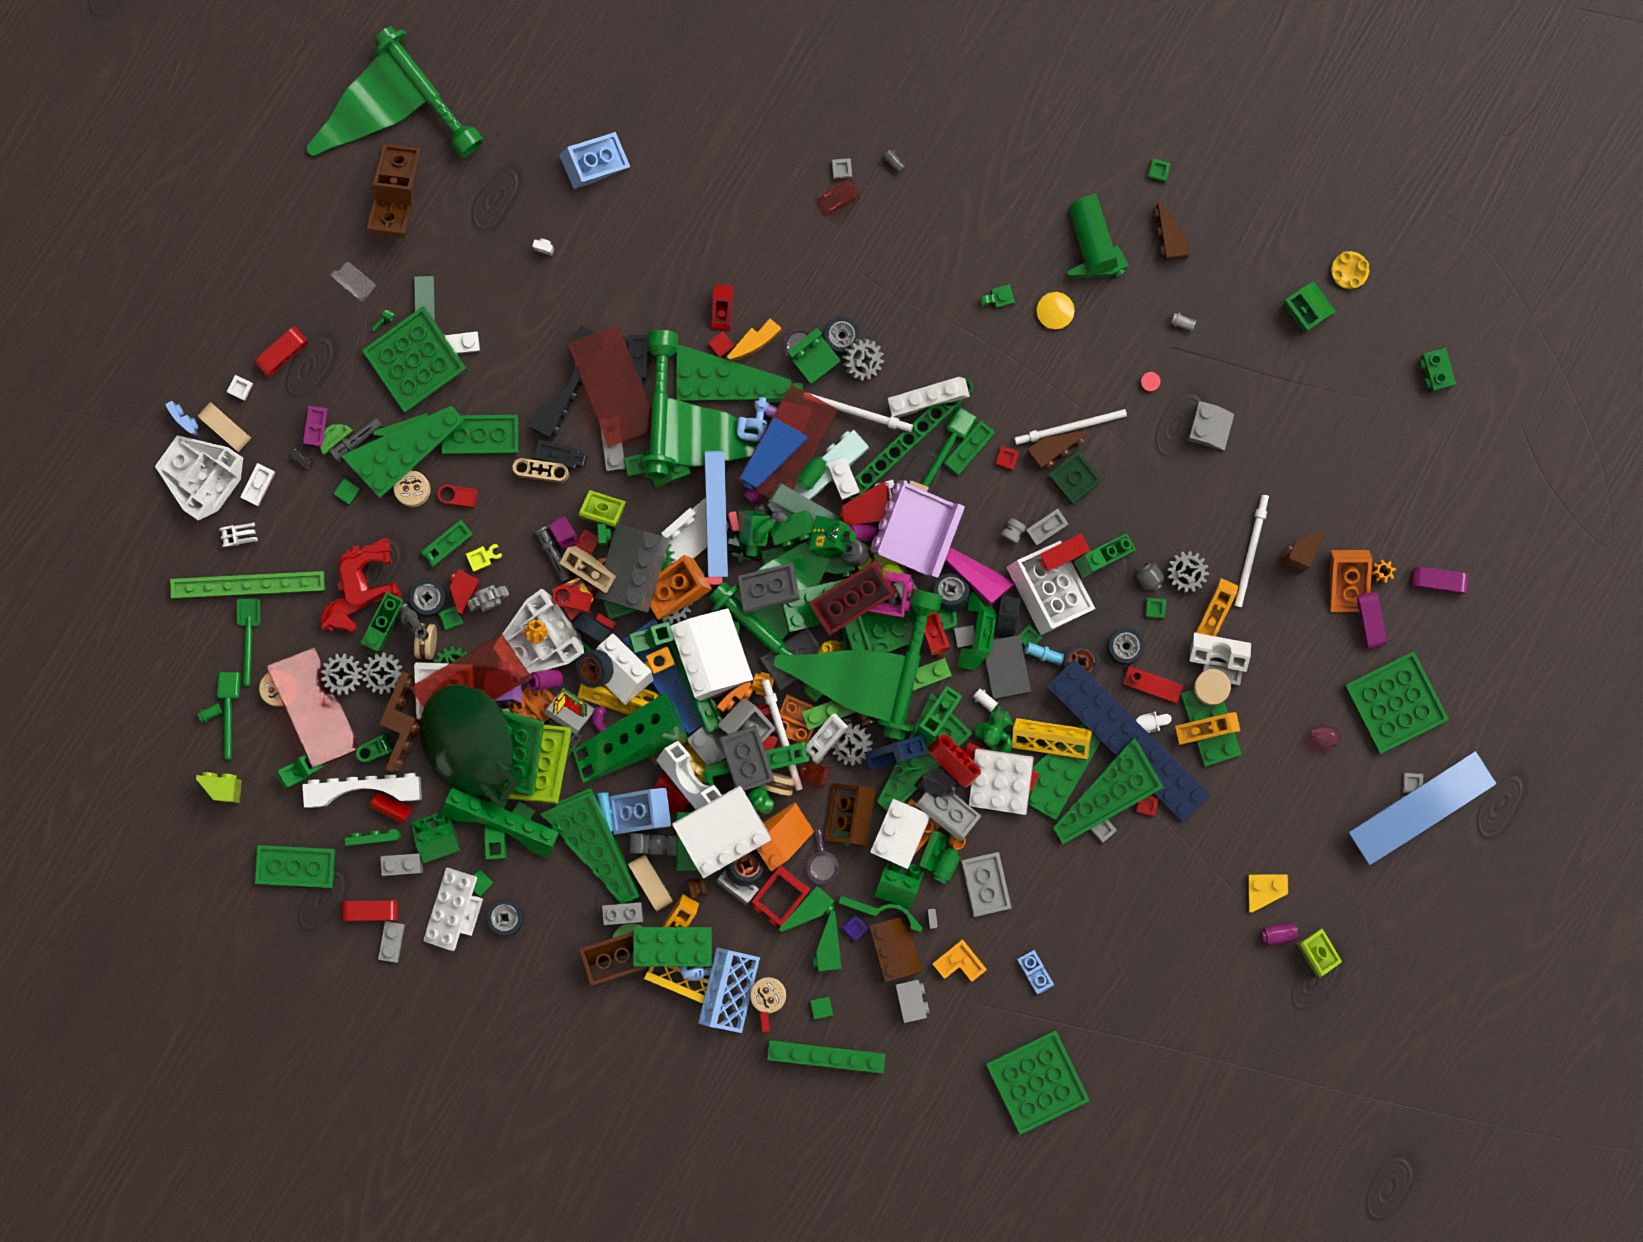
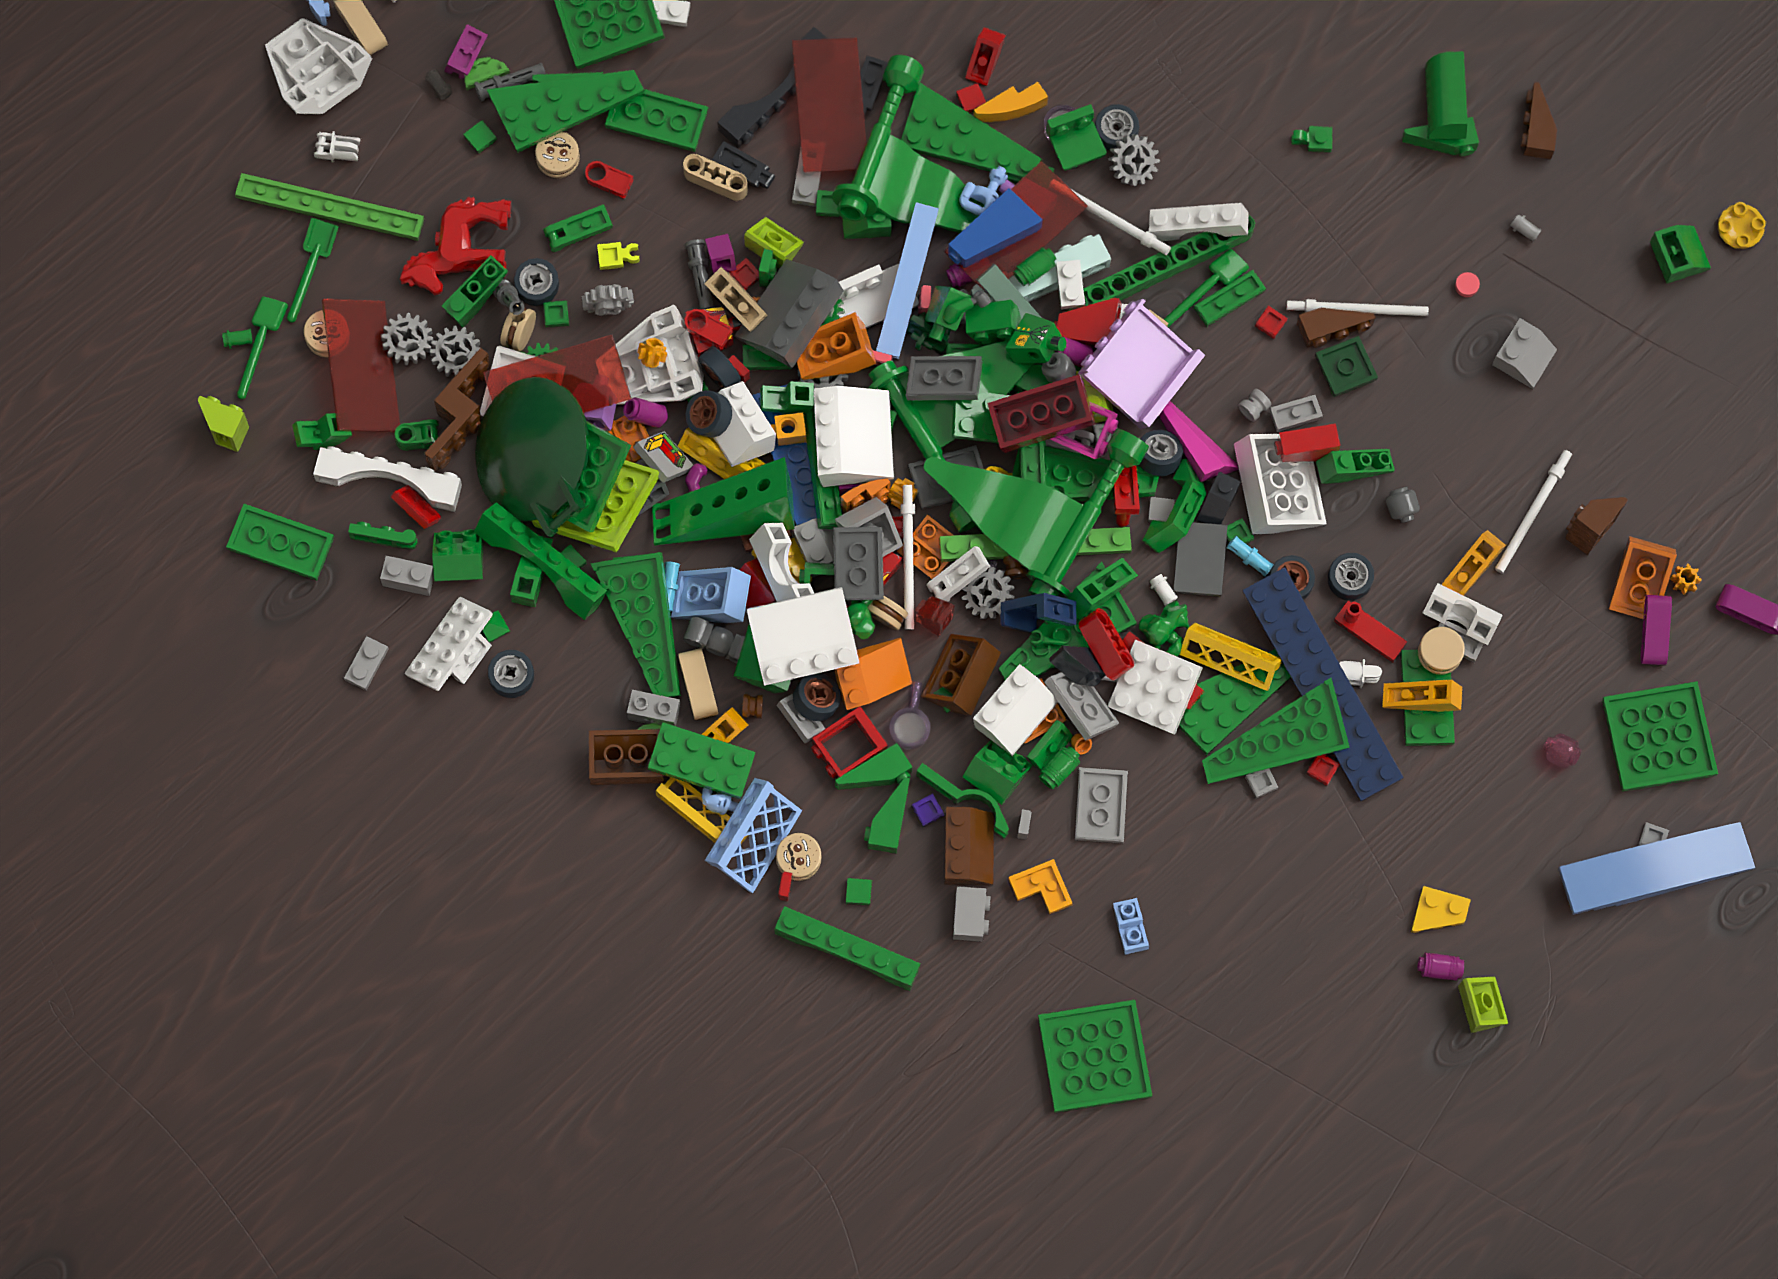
camera: 10 degrees right, 10 degrees down
white plate [240,463,276,506] -> none
red beam [342,901,398,921] -> none
red slope [449,570,481,616] -> none
green plate [765,741,810,769] -> none
yellow dish [1037,292,1075,329] -> none
green tile [1145,598,1166,619] -> none
green tile [1147,158,1171,183] -> none
light grey gear [1167,551,1209,593] -> none

